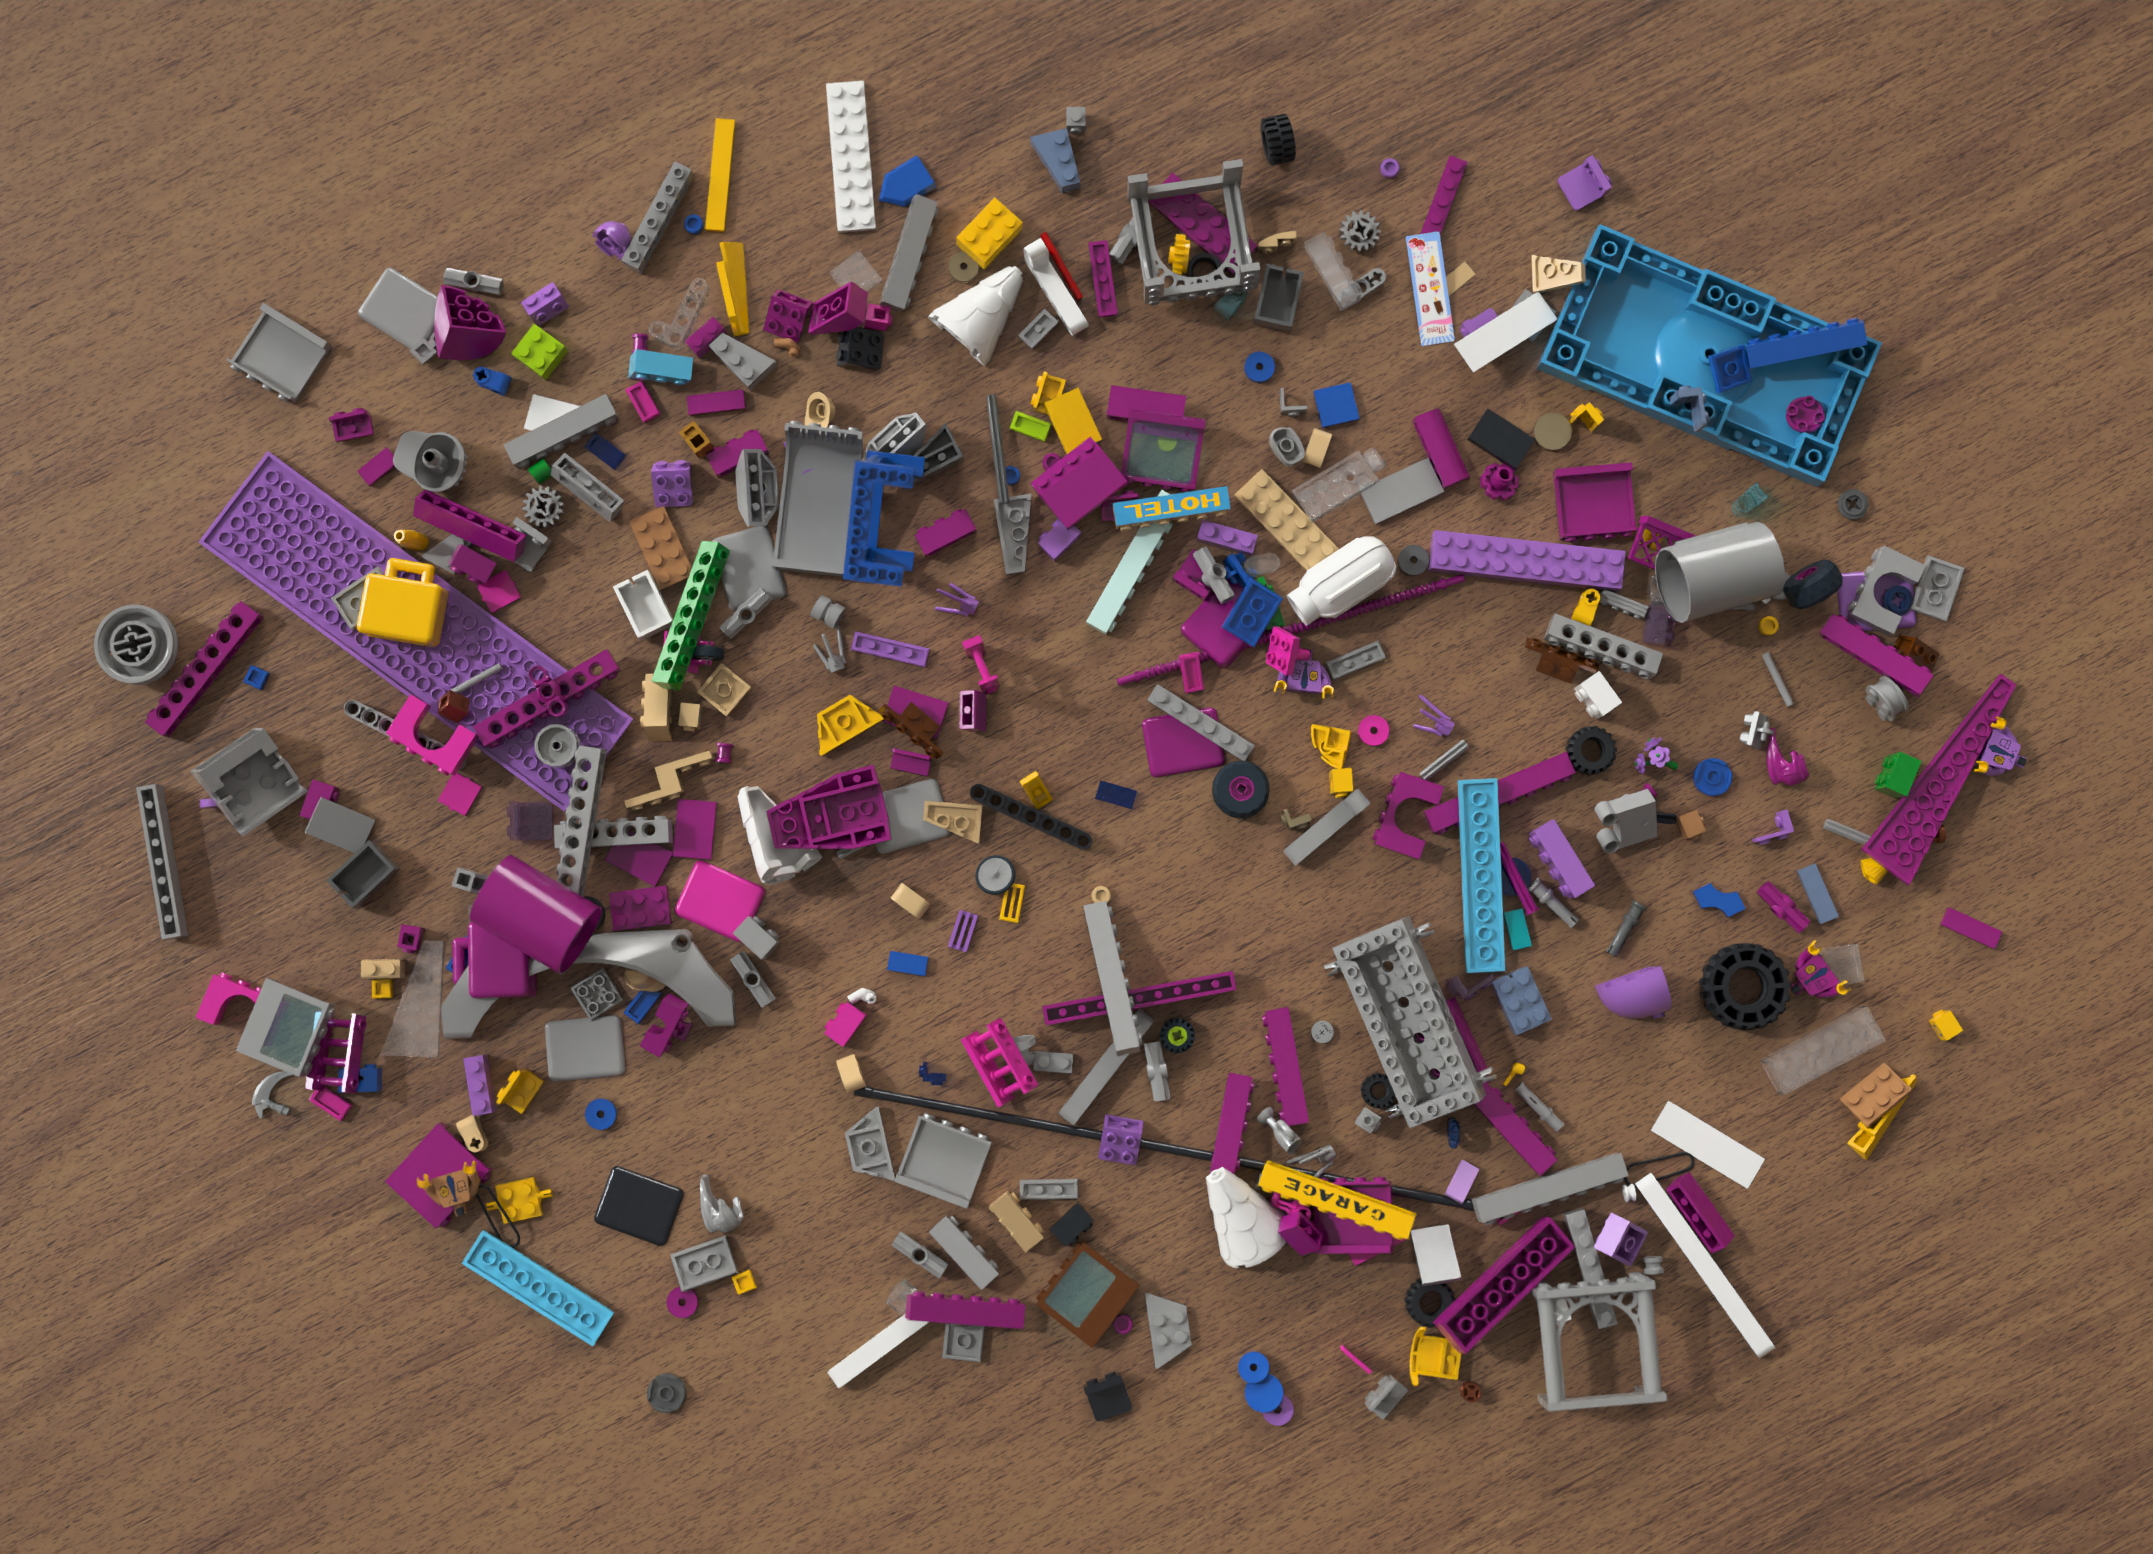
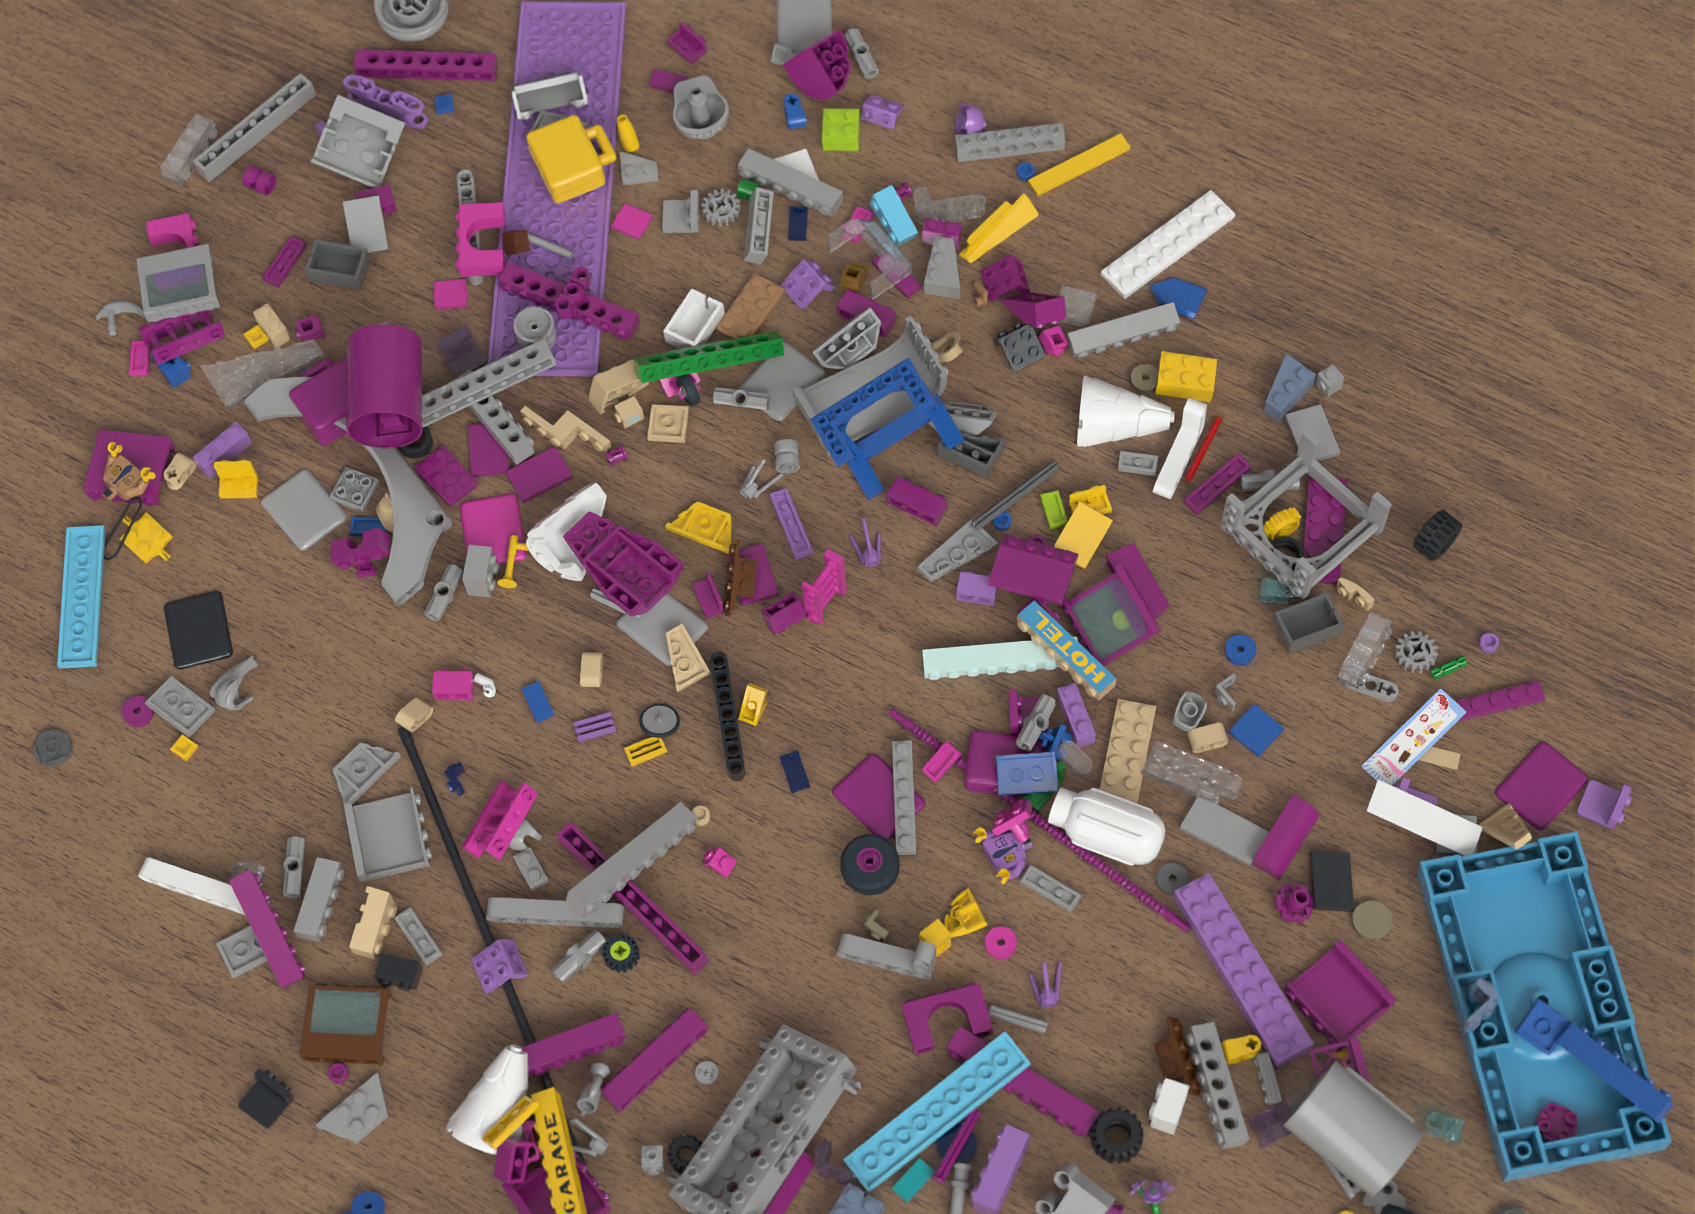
camera: 60 degrees right, 20 degrees down
magenta brick [413,490,526,562] -> none
magenta brick [448,544,496,584] -> none
blue piece [585,1098,617,1130] -> none
yellow bracket [1569,402,1604,432] -> none
none -> clear brick [159,114,218,186]
none -> magenta wheel [243,165,277,196]
none -> magenta tile [262,236,307,288]
none -> medium lavender piece [343,75,429,129]
none -> yellow tile [481,1095,539,1150]
none -> yellow piece [497,535,529,588]
none -> light grey windscreen [511,71,588,120]
none -> dark pink bracket [702,847,737,878]
none -> clear windscreen [827,219,912,299]
none -> light grey tile [1285,404,1340,462]
none -> green axle [1430,656,1467,680]
none -> magenta piece [1495,742,1588,831]

